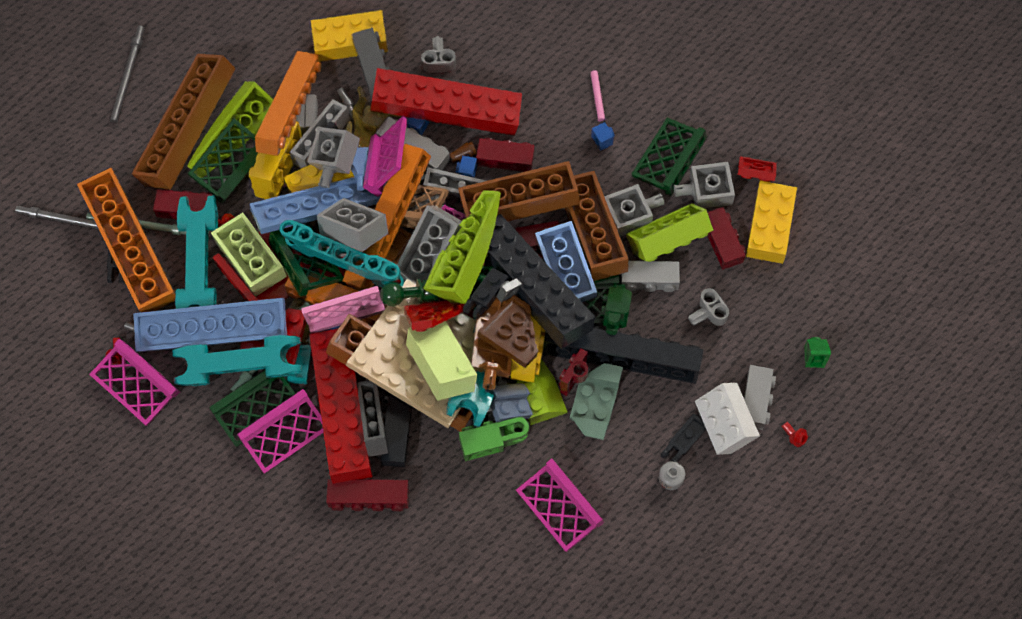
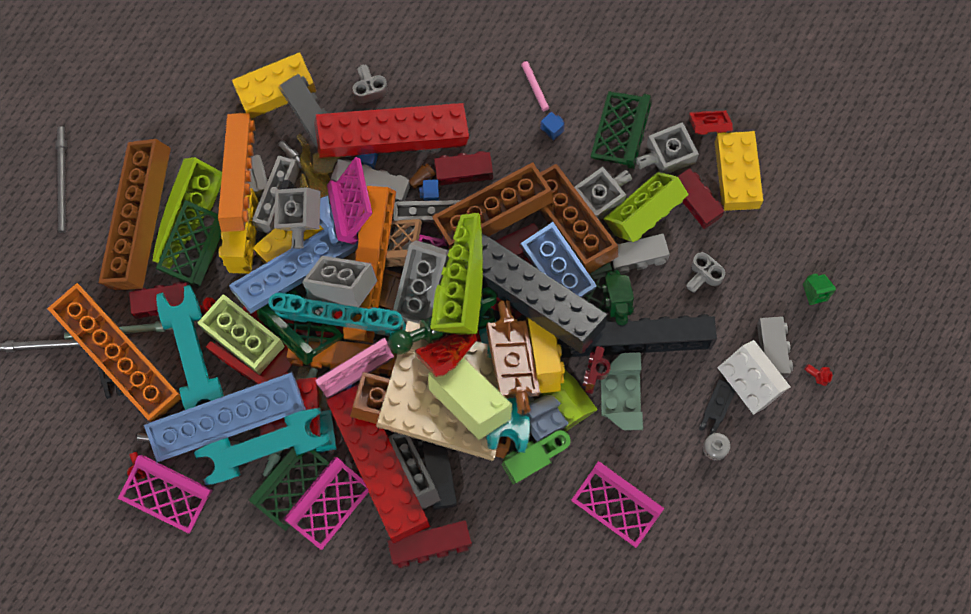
camera: 15 degrees left, 5 degrees up
black hinge [463,268,510,319] -> none
reddish brown plate [477,295,538,368] -> none
dark grey plate [496,278,521,302] -> none

